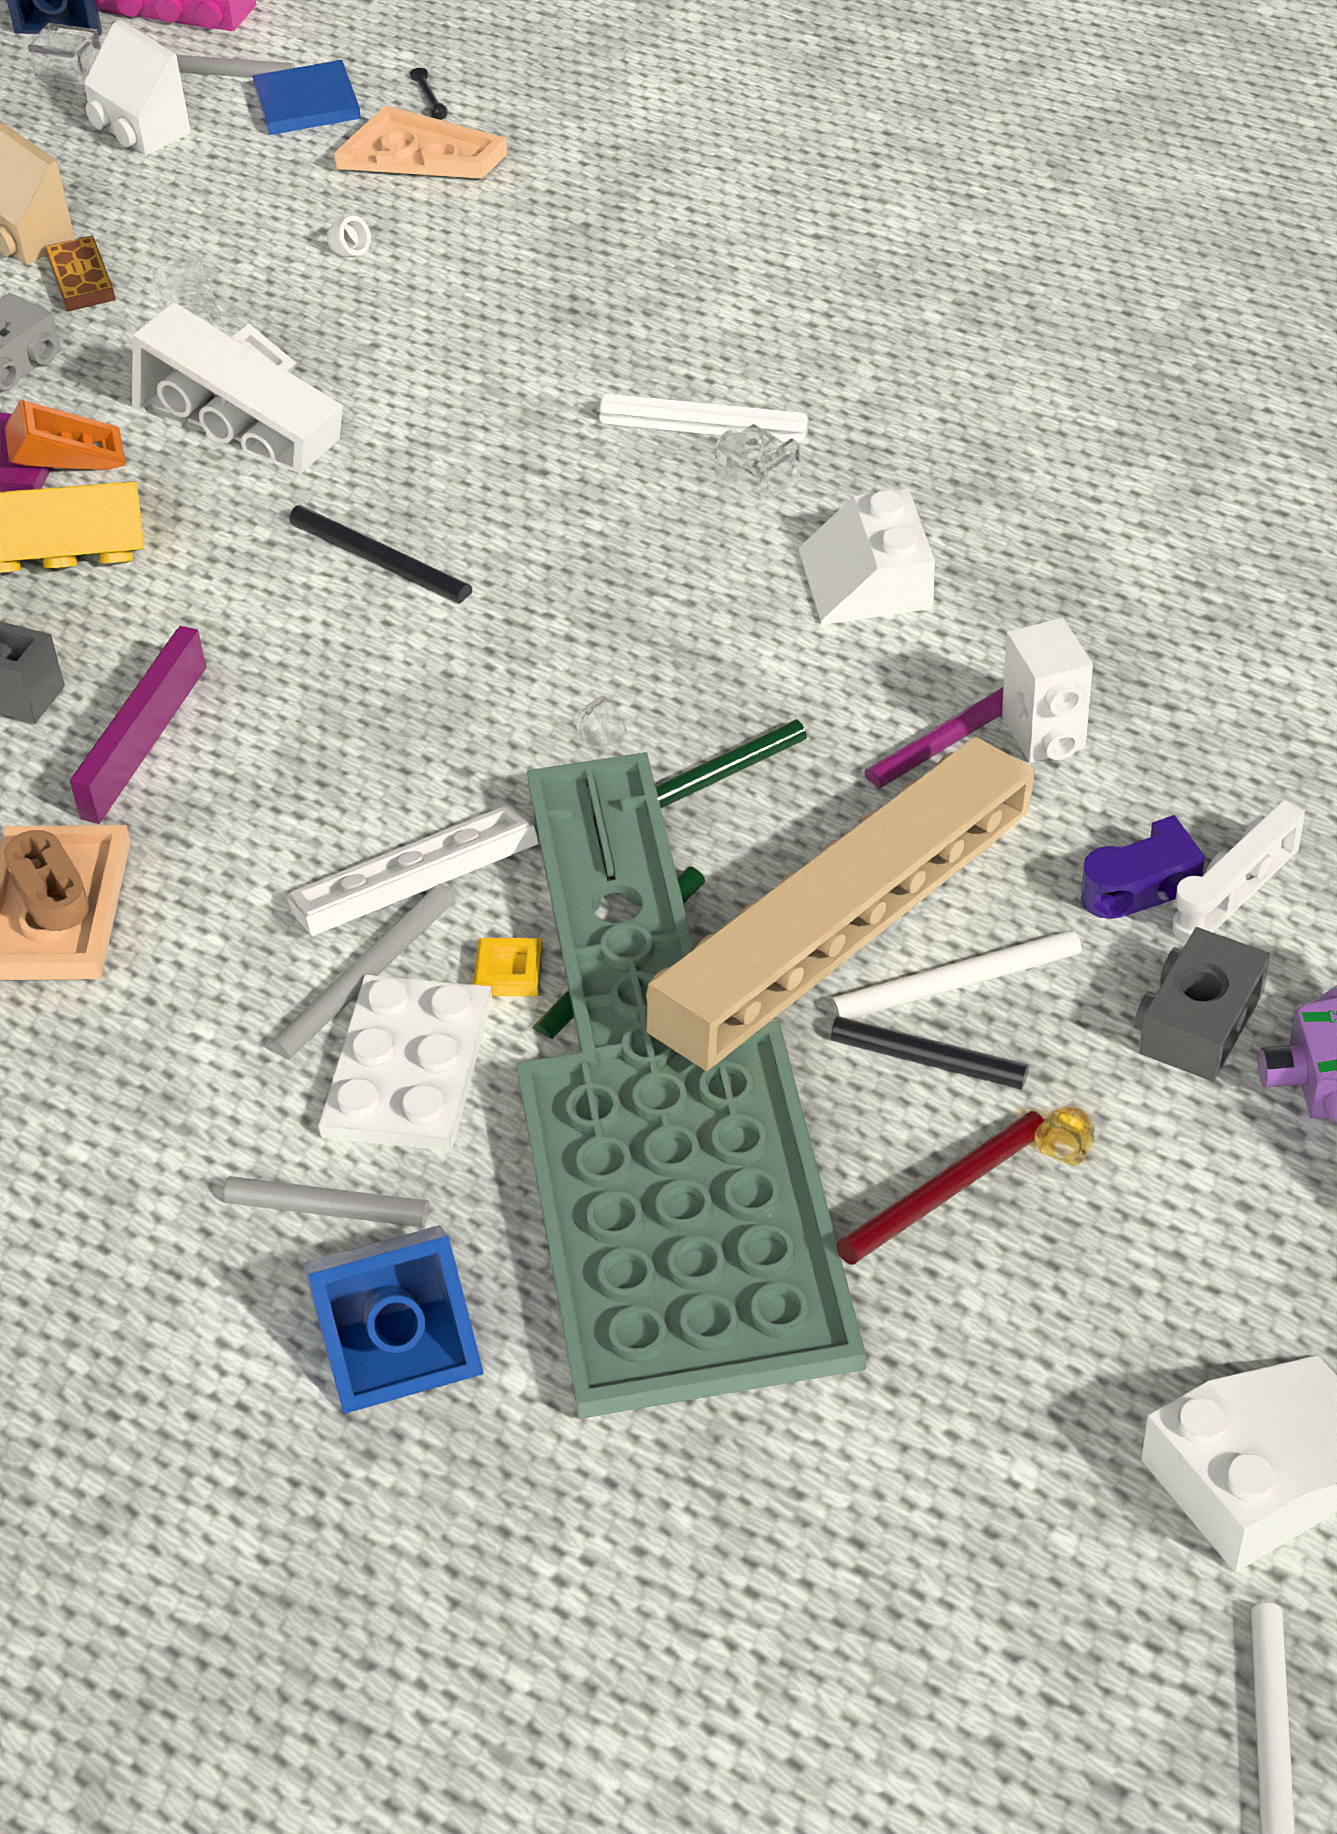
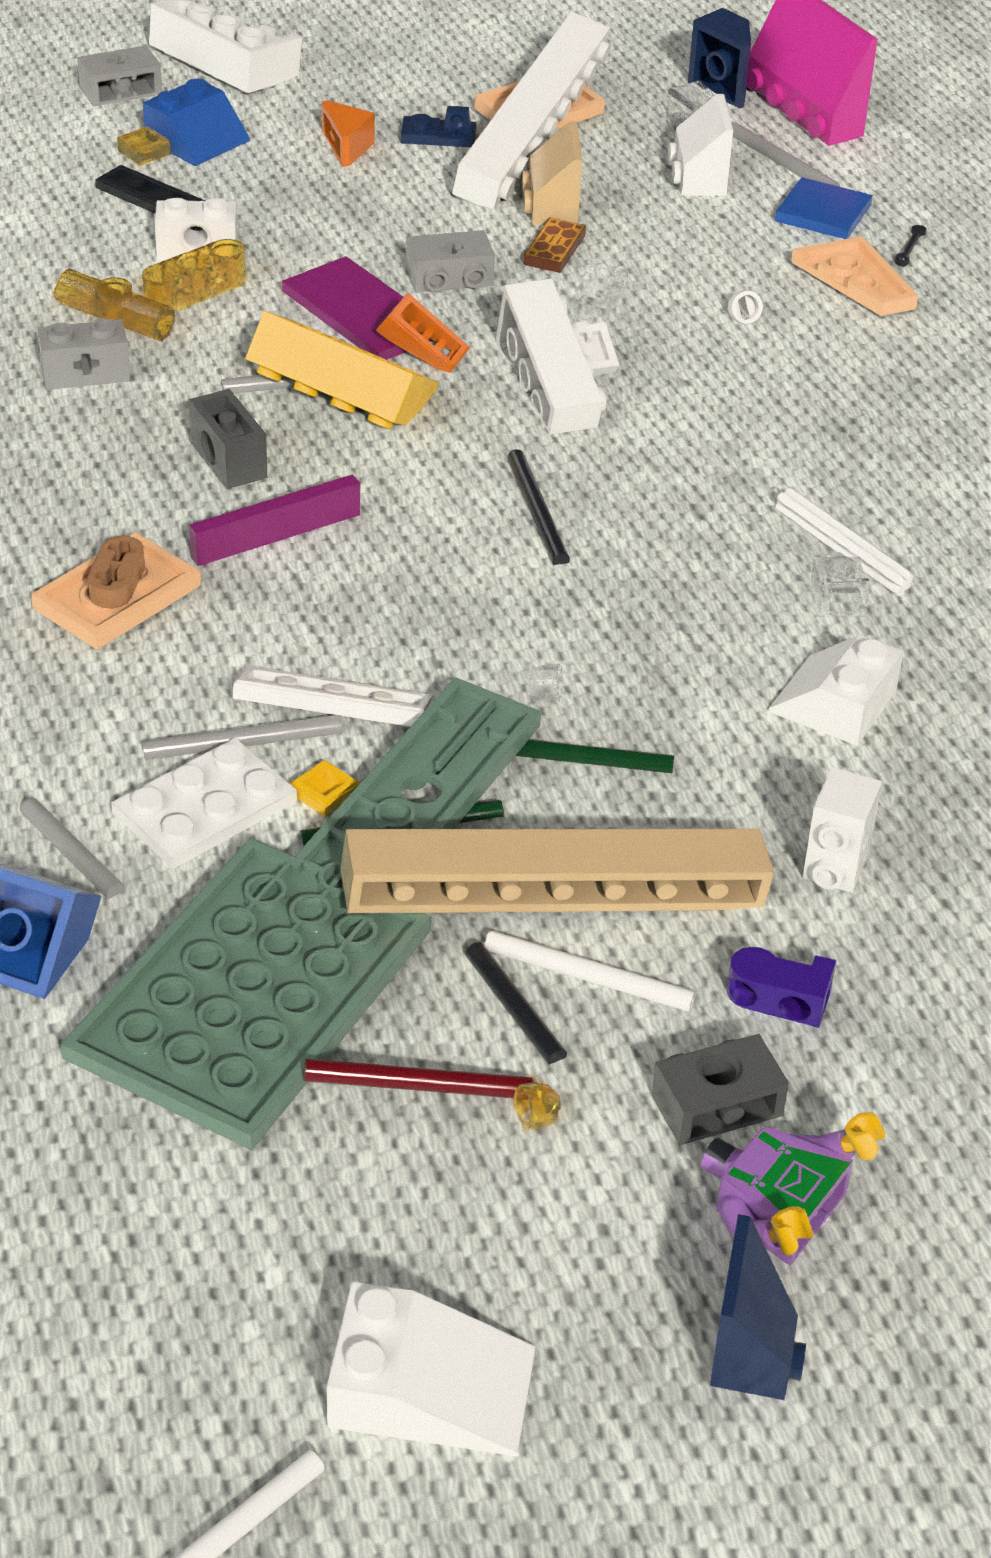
camera: 35 degrees right, 5 degrees down
magenta bar [865,686,1004,789] -> none
white plate [1172,799,1305,942] -> none

